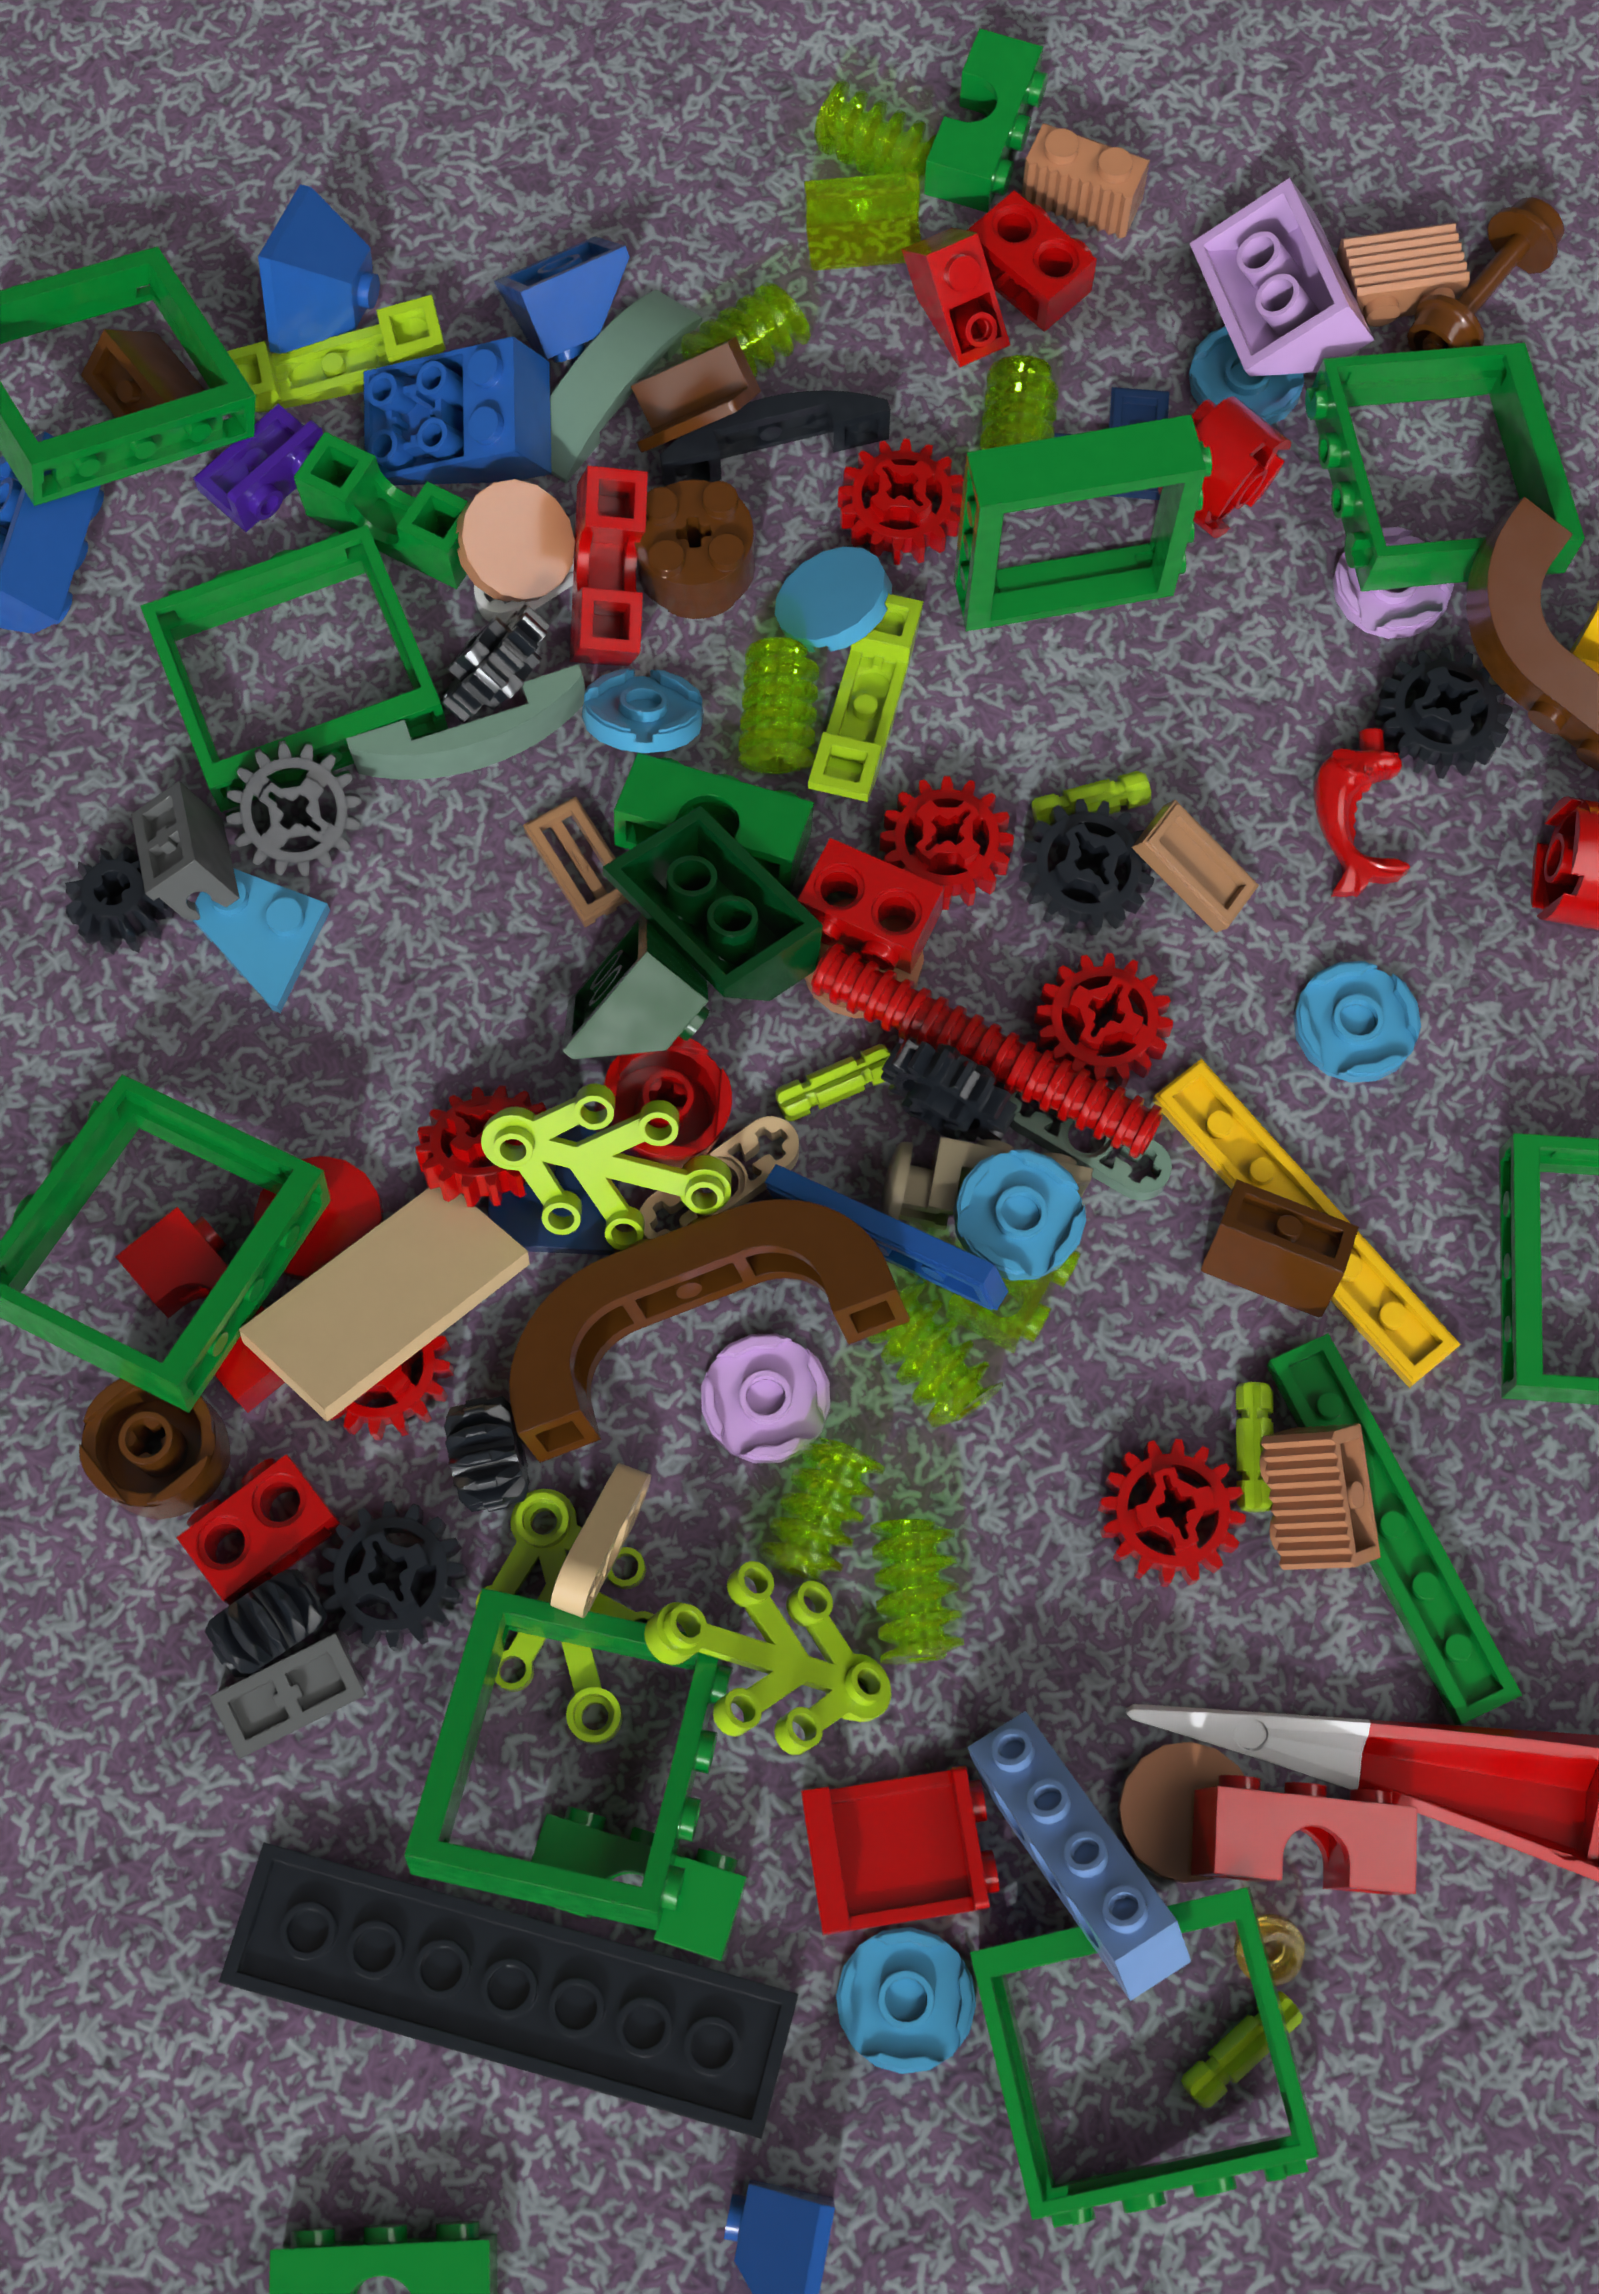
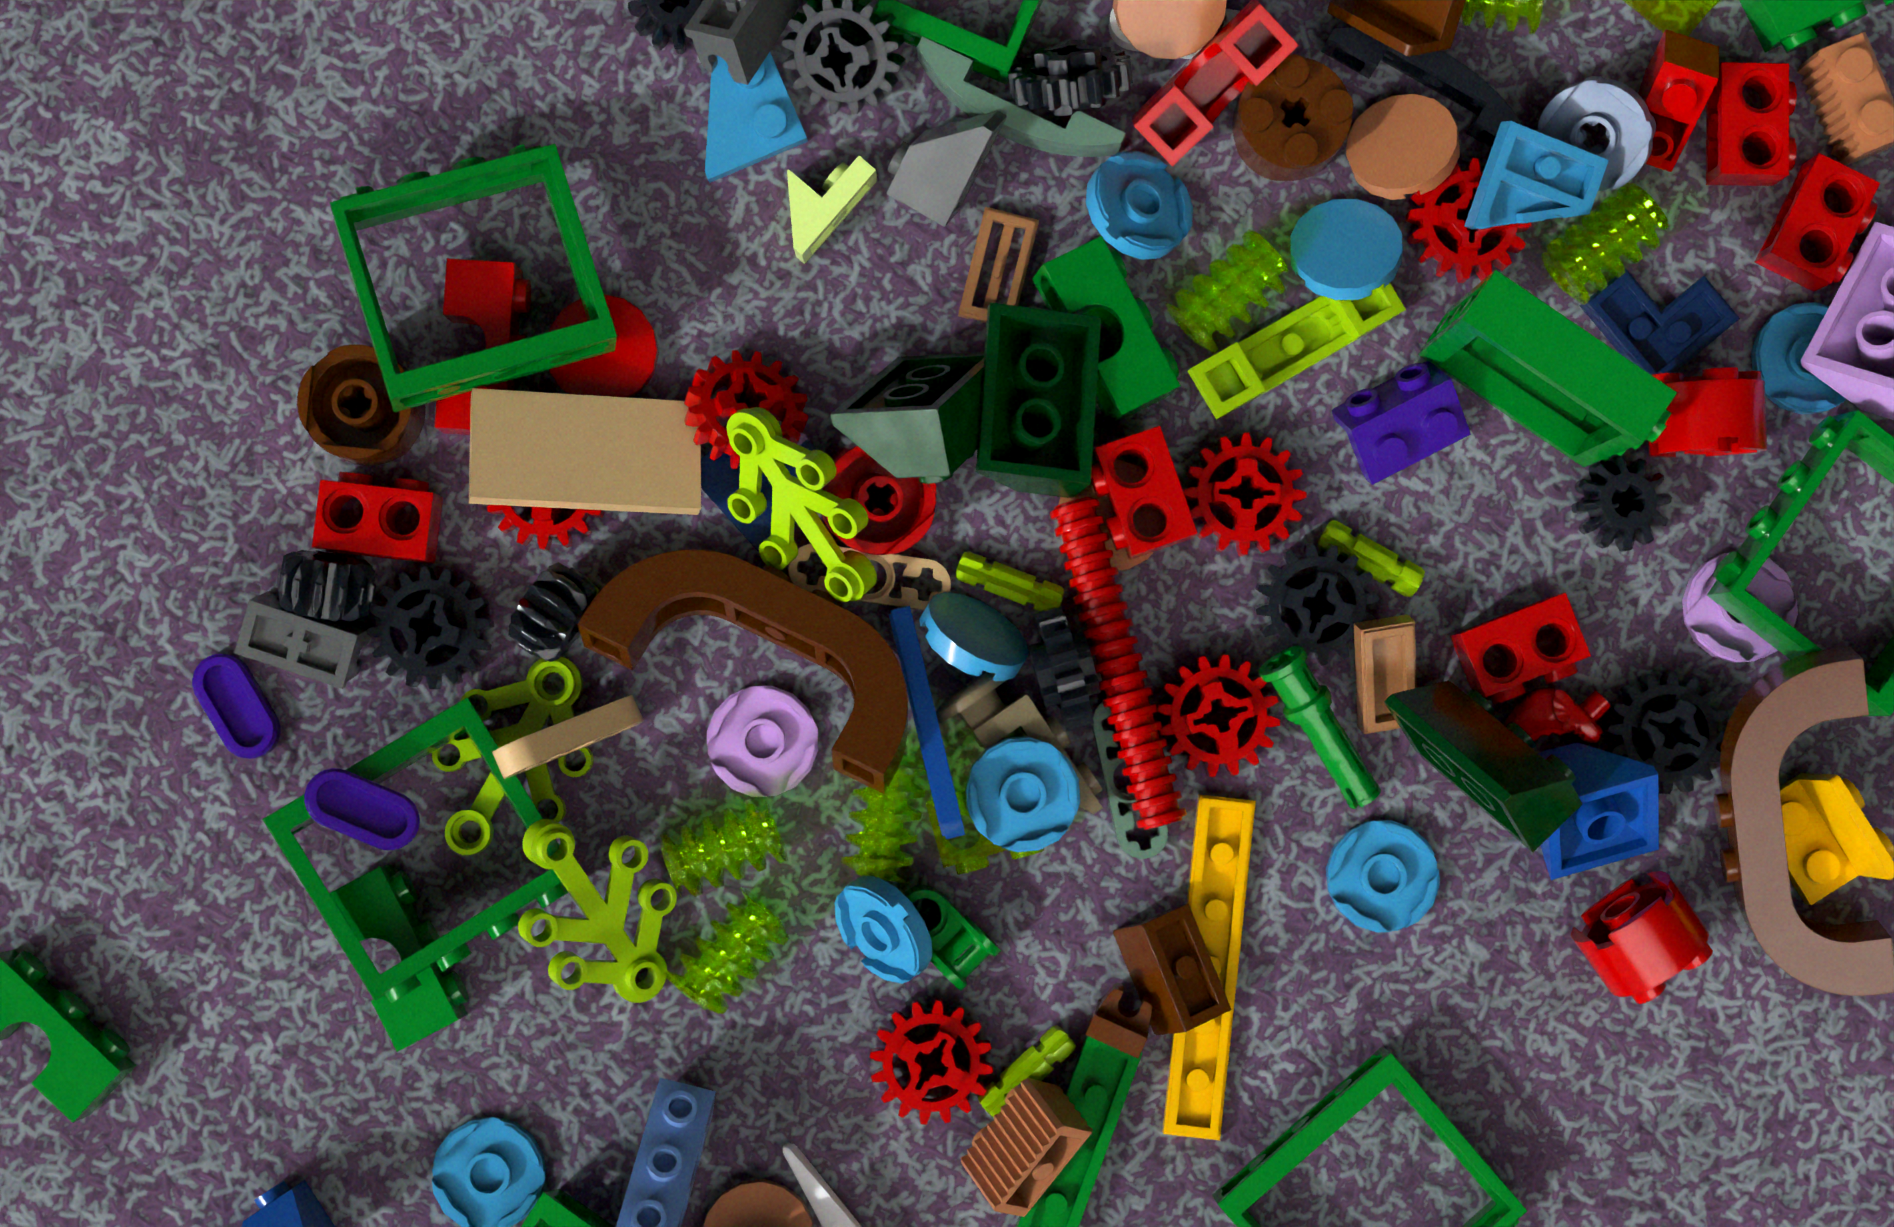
camera: 40 degrees right, 15 degrees up
black plate [219,1842,799,2139] -> none
red panel [801,1765,999,1936] -> none
none -> dark purple tile [192,654,281,759]
none -> dark purple tile [304,768,420,850]
none -> yellowish green slope [787,156,877,264]
none -> dark azure tile [834,875,932,984]
none -> slope [886,110,1007,227]
none -> green piece [904,885,1002,991]
none -> dark azure tile [919,592,1029,681]
none -> reddish brown tile [1086,983,1153,1058]
none -> green pin [1259,645,1381,809]
none -> dark purple bracket [1332,361,1471,485]
none -> nougat tile [1346,94,1460,200]
none -> dark green slope [1384,680,1582,852]
none -> red brick [1450,592,1591,704]
none -> dark azure wing [1464,121,1609,229]
none -> sand blue plate [1538,76,1656,191]
none -> blue slope [1538,742,1659,880]
none -> black gear [1571,455,1672,552]
none -> red brick [1754,153,1880,292]

